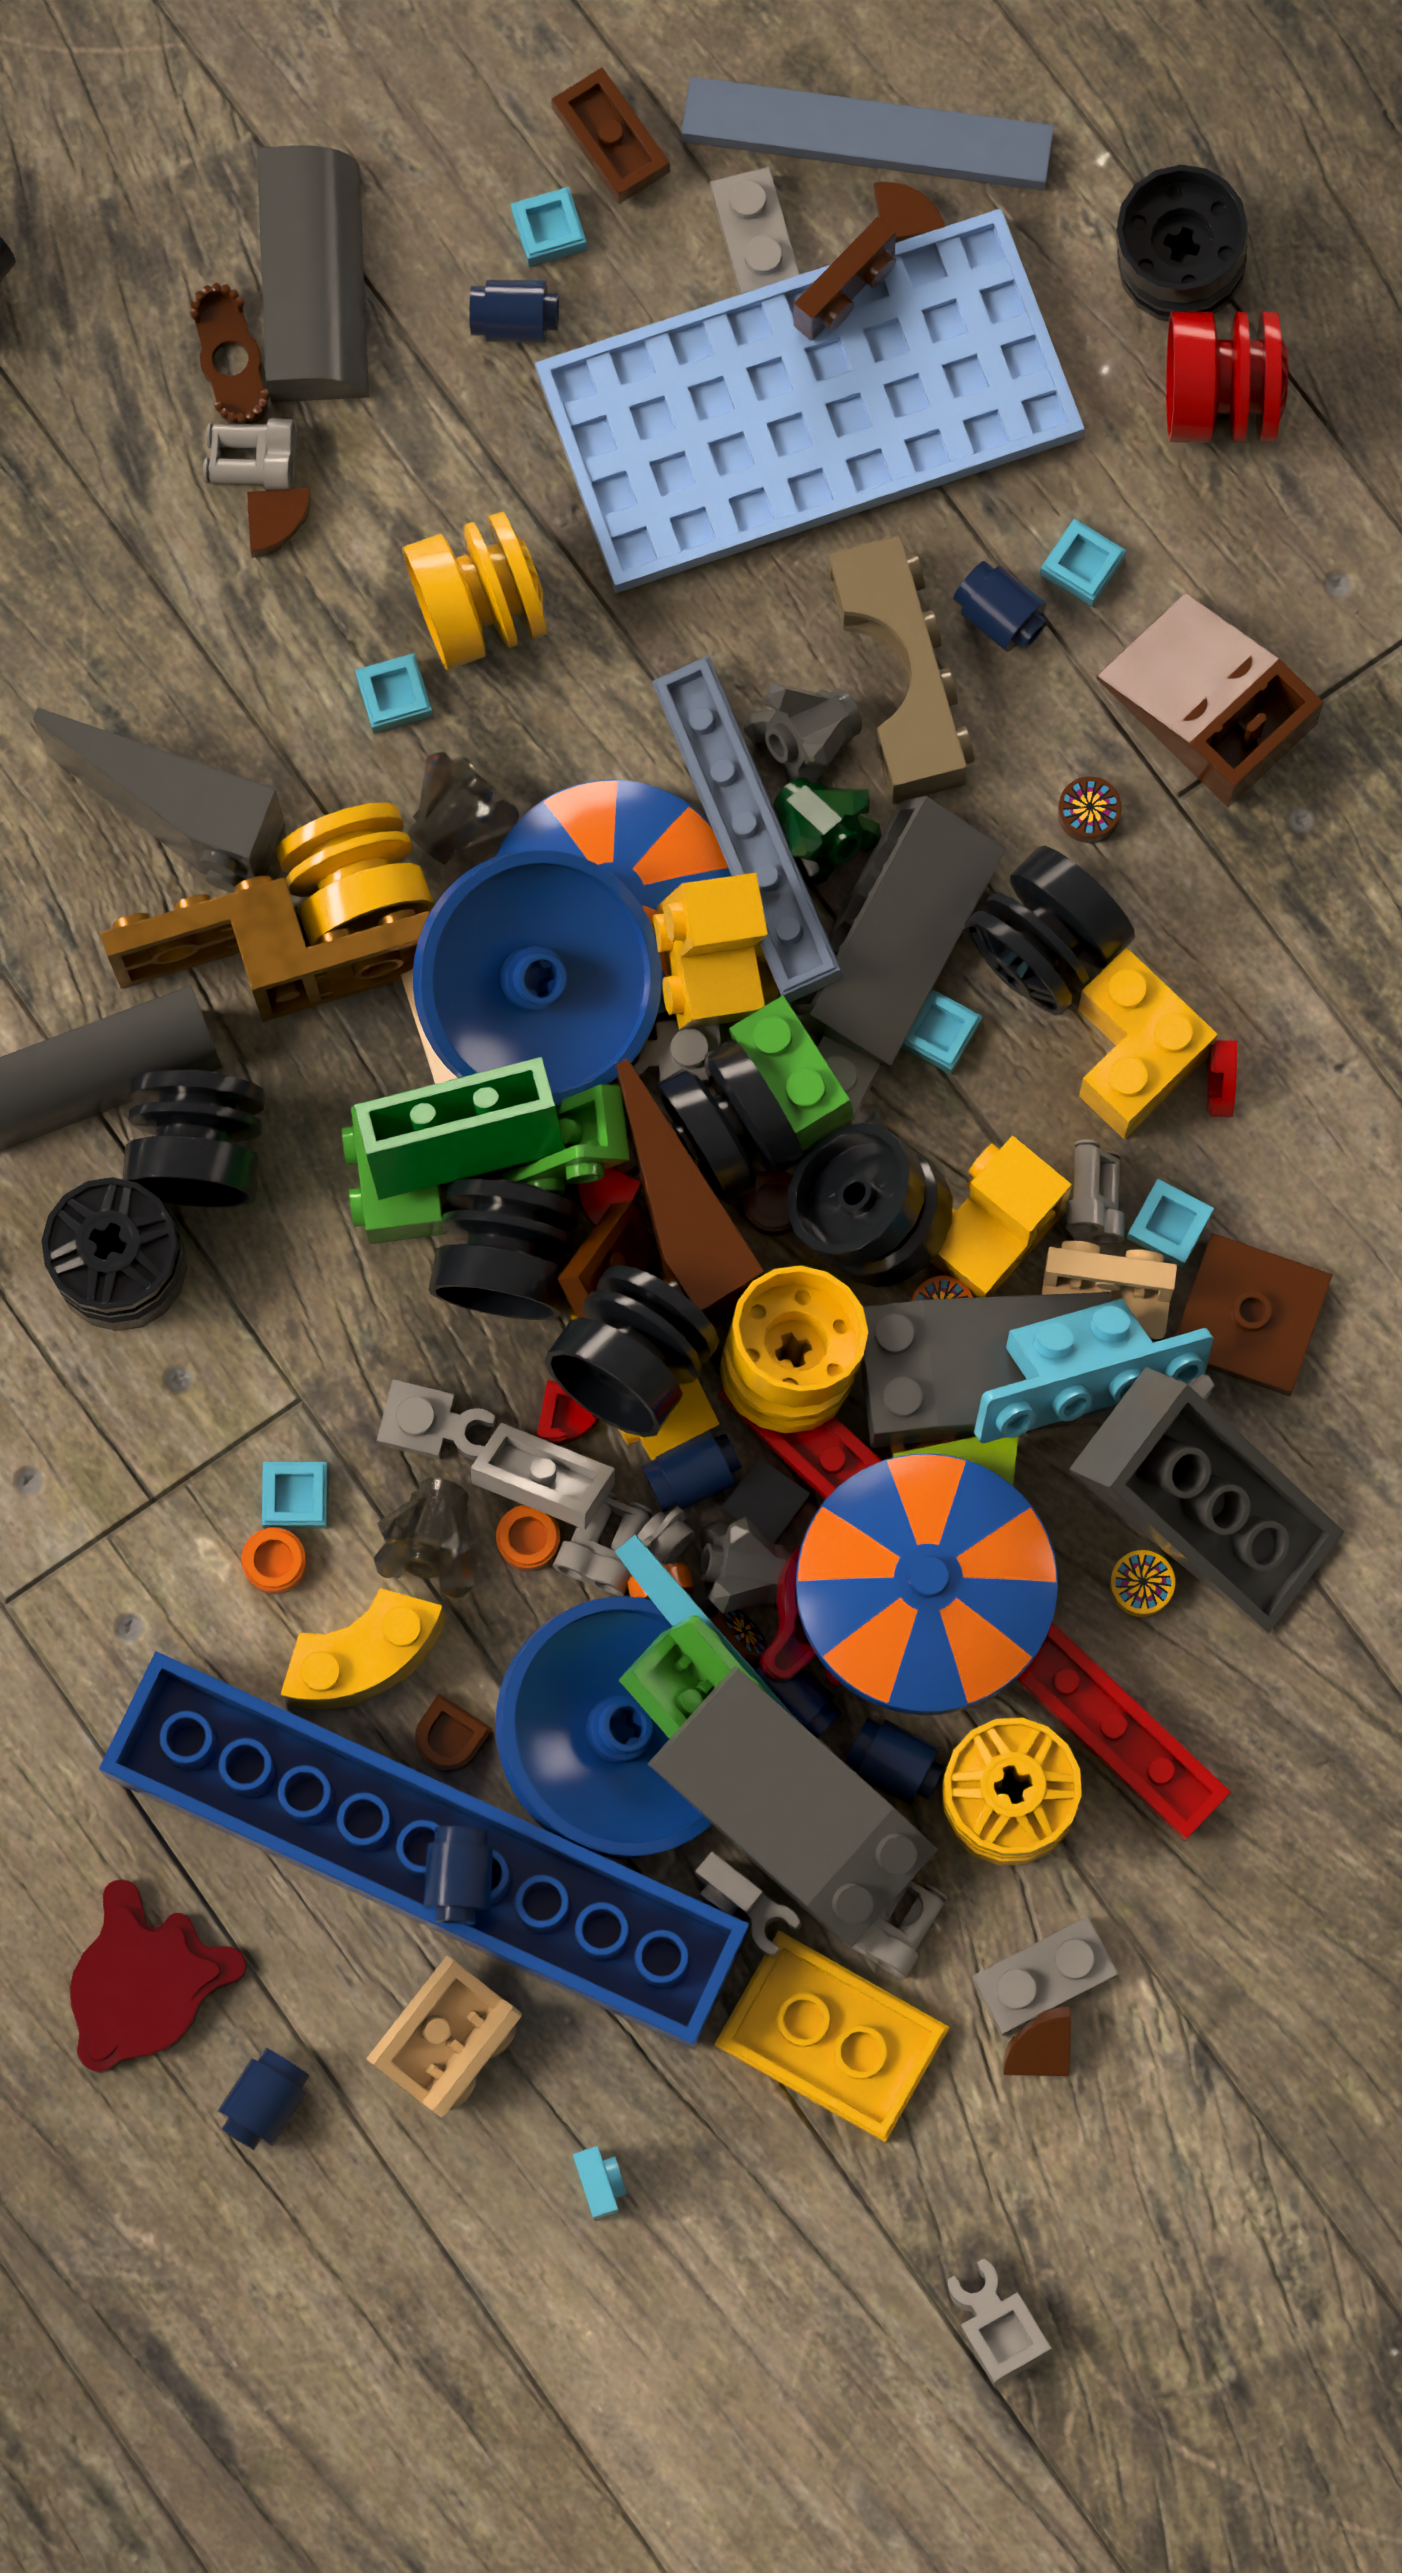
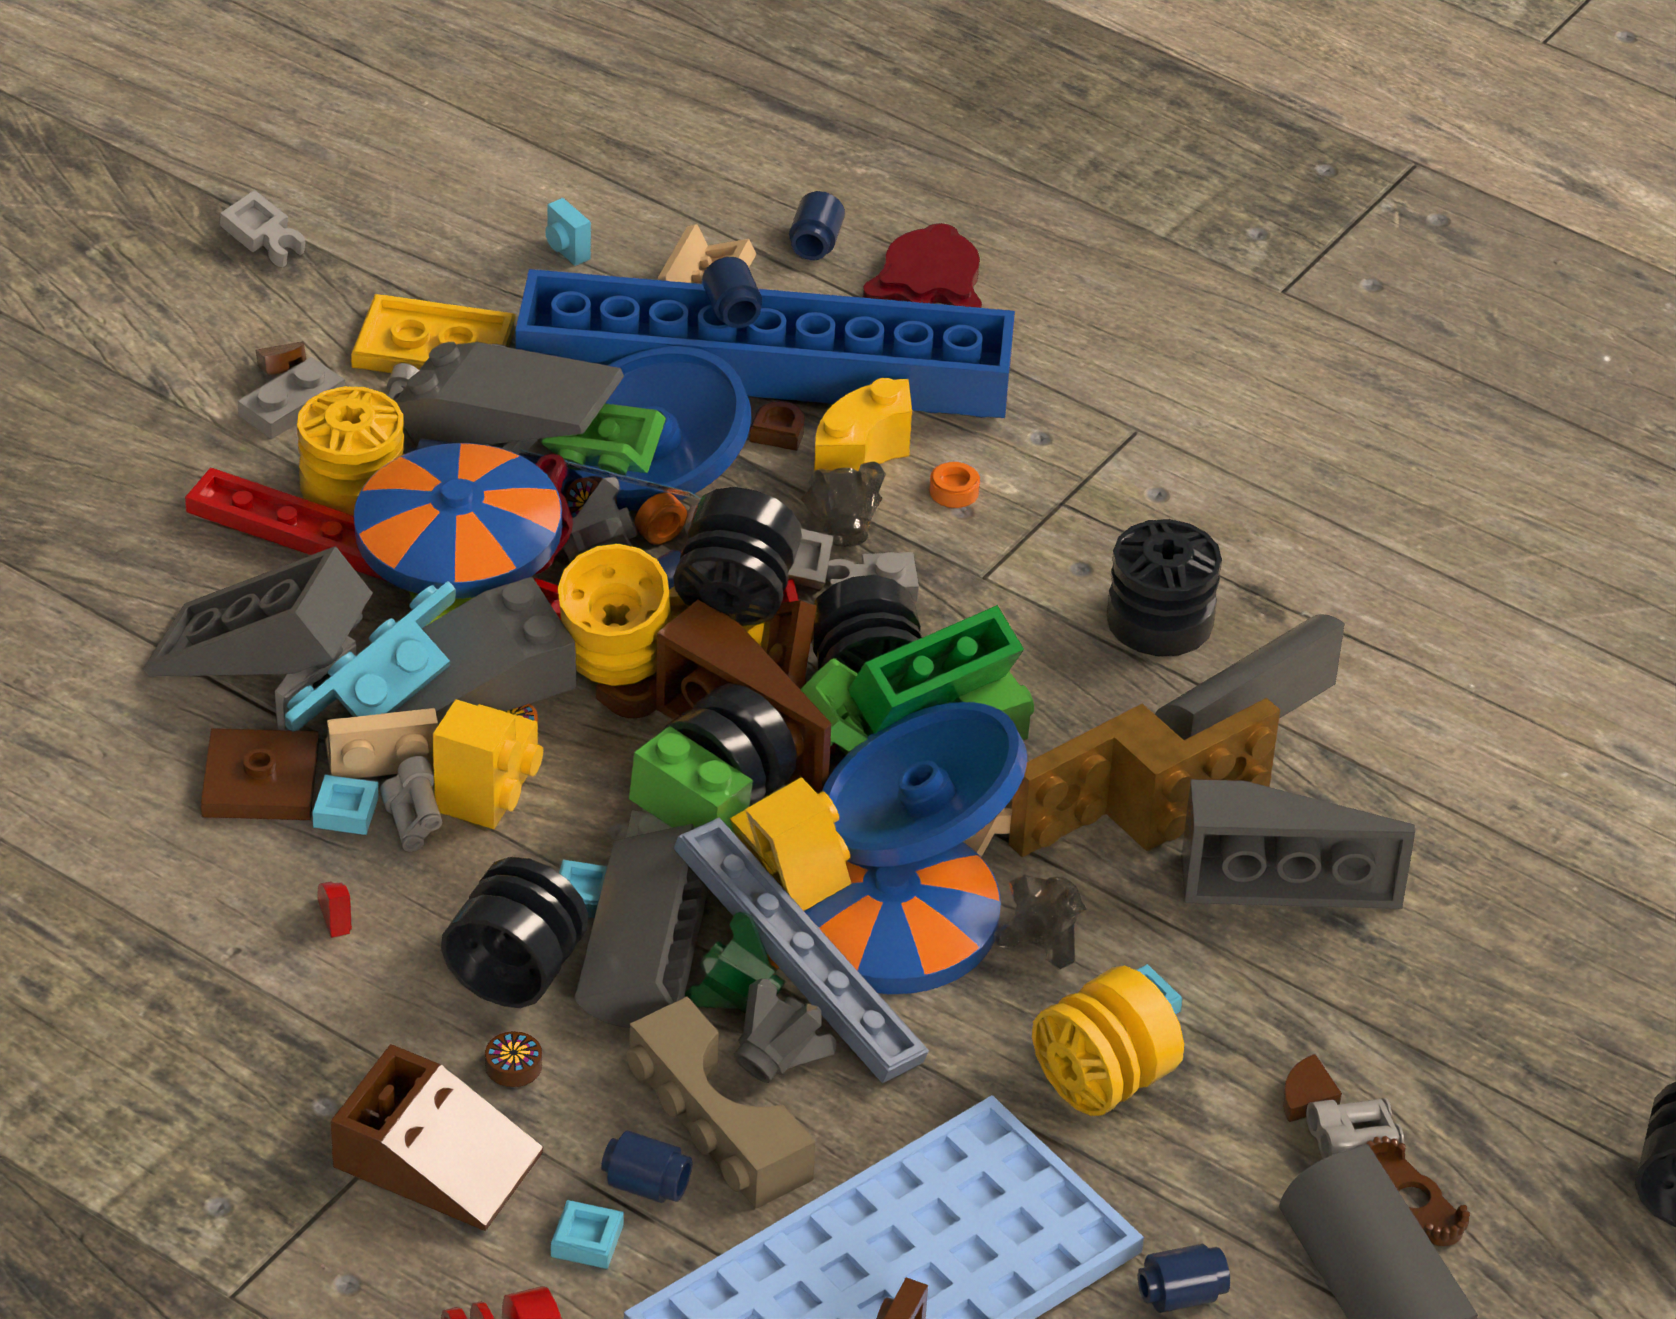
camera: 155 degrees right, 35 degrees down
black wheel [123,1070,265,1208] -> none
medium azure tile [262,1462,329,1529] -> none
yellow wheel [275,802,435,947] -> none
light grey plate [637,1507,695,1565] -> none
black wheel [787,1123,953,1287] -> none
yellow brick [1078,947,1218,1140] -> none

